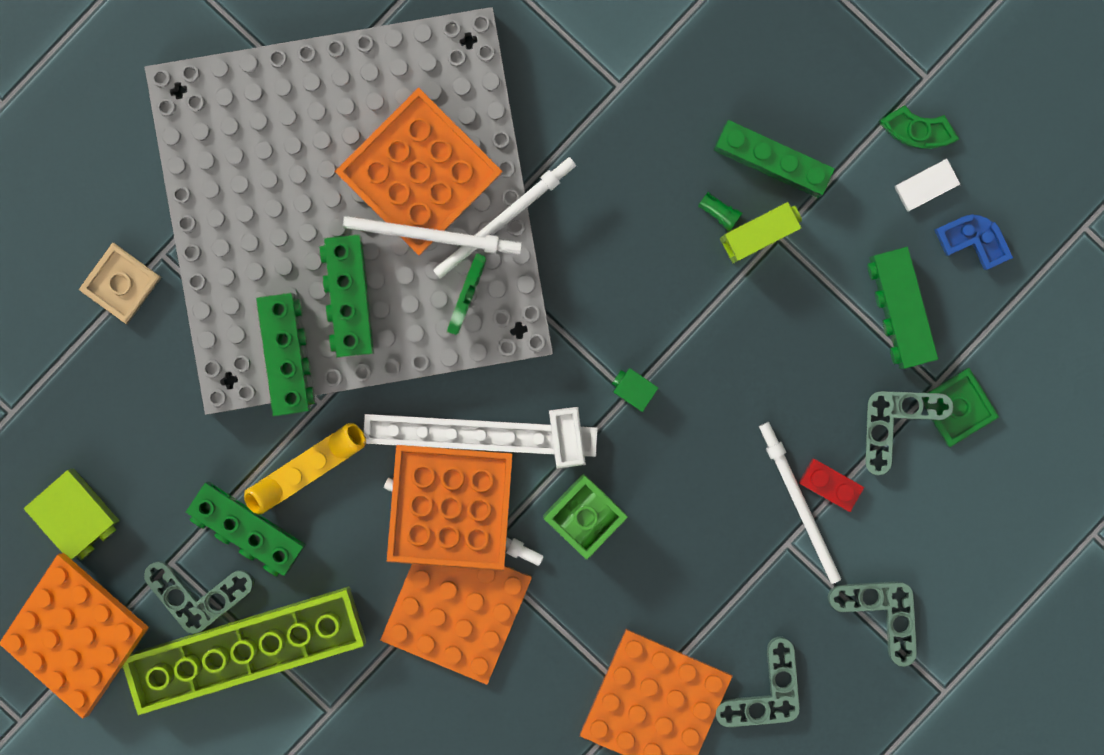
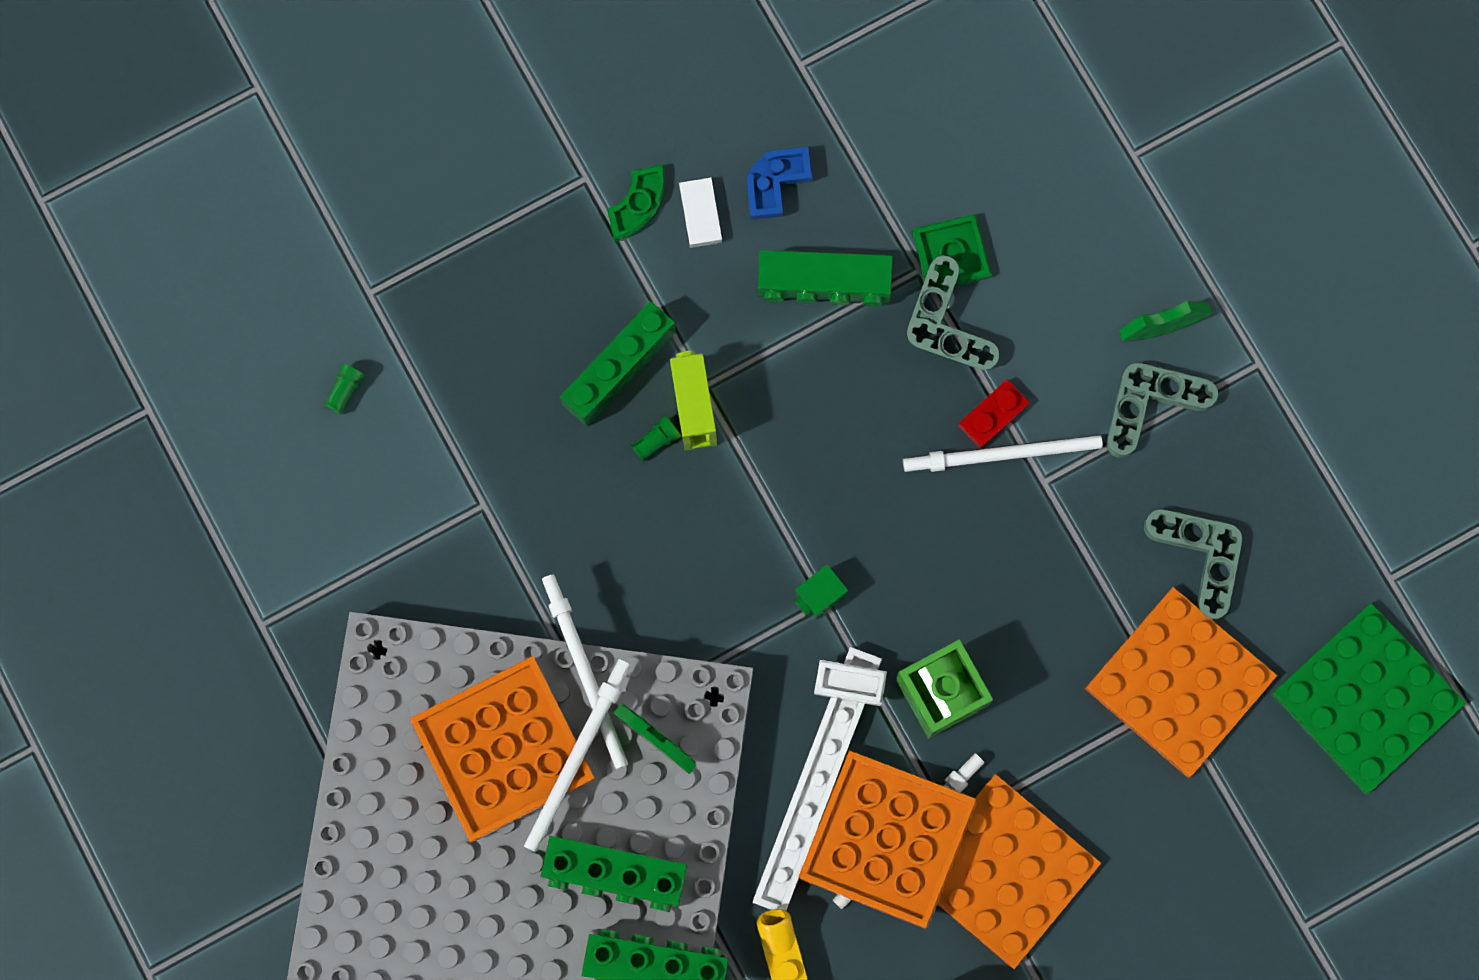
camera: 70 degrees left, 10 degrees down
none -> green tile [1119,301,1212,341]

